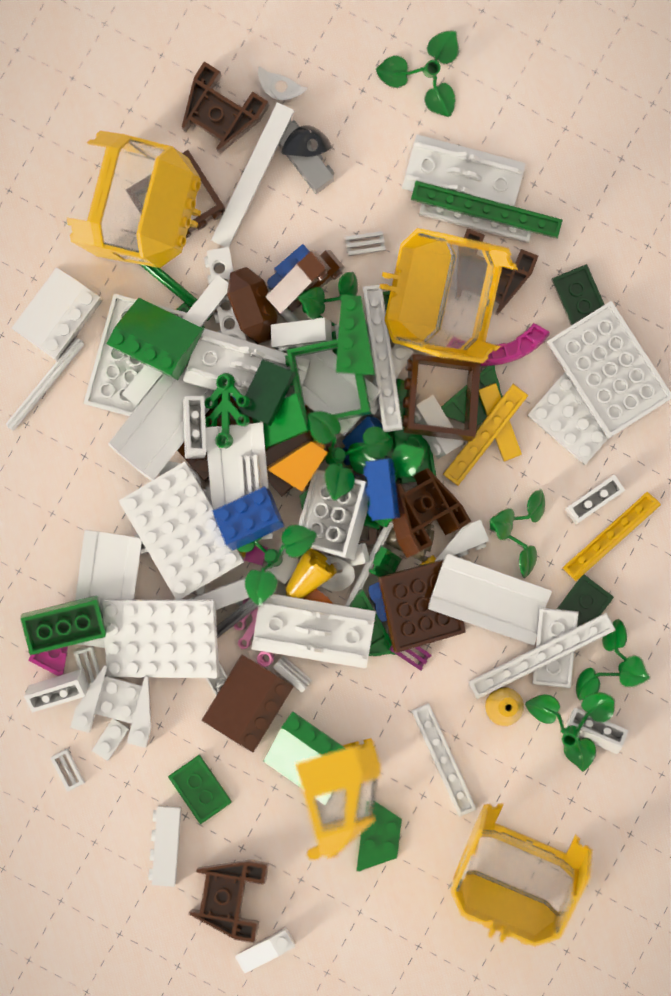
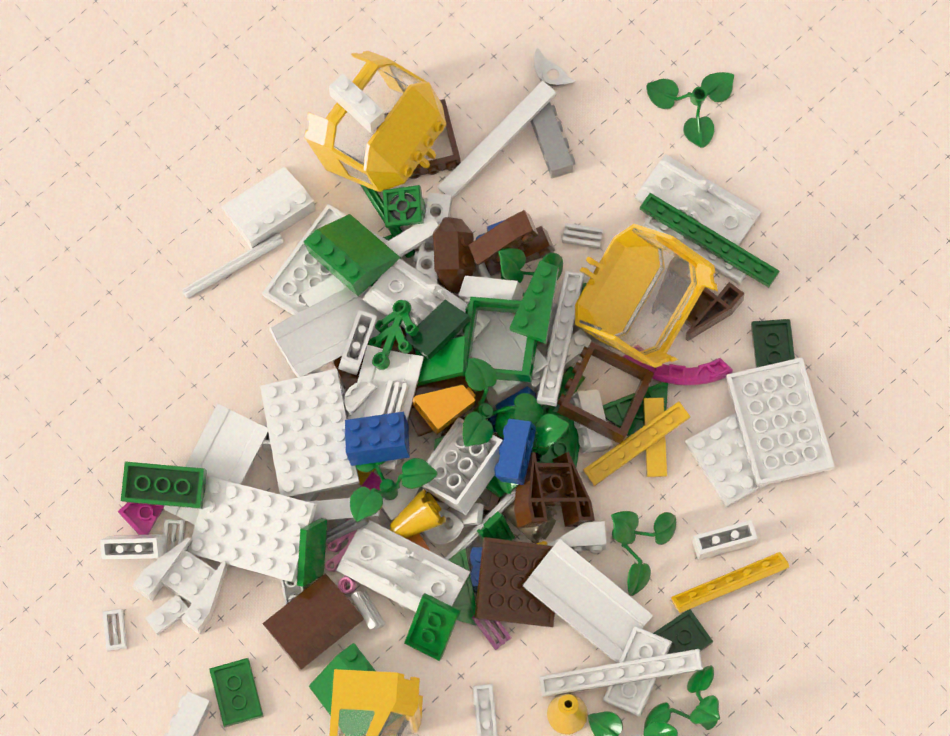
camera: 25 degrees right, 15 degrees down
reddish brown wedge [182,61,269,154] -> none
black piece [282,125,331,157] -> none
none -> green tile [297,518,327,587]
none -> white brick [329,74,385,133]
none -> white tile [344,382,377,416]
none -> green piece [383,185,426,228]
none -> green tile [404,593,461,661]

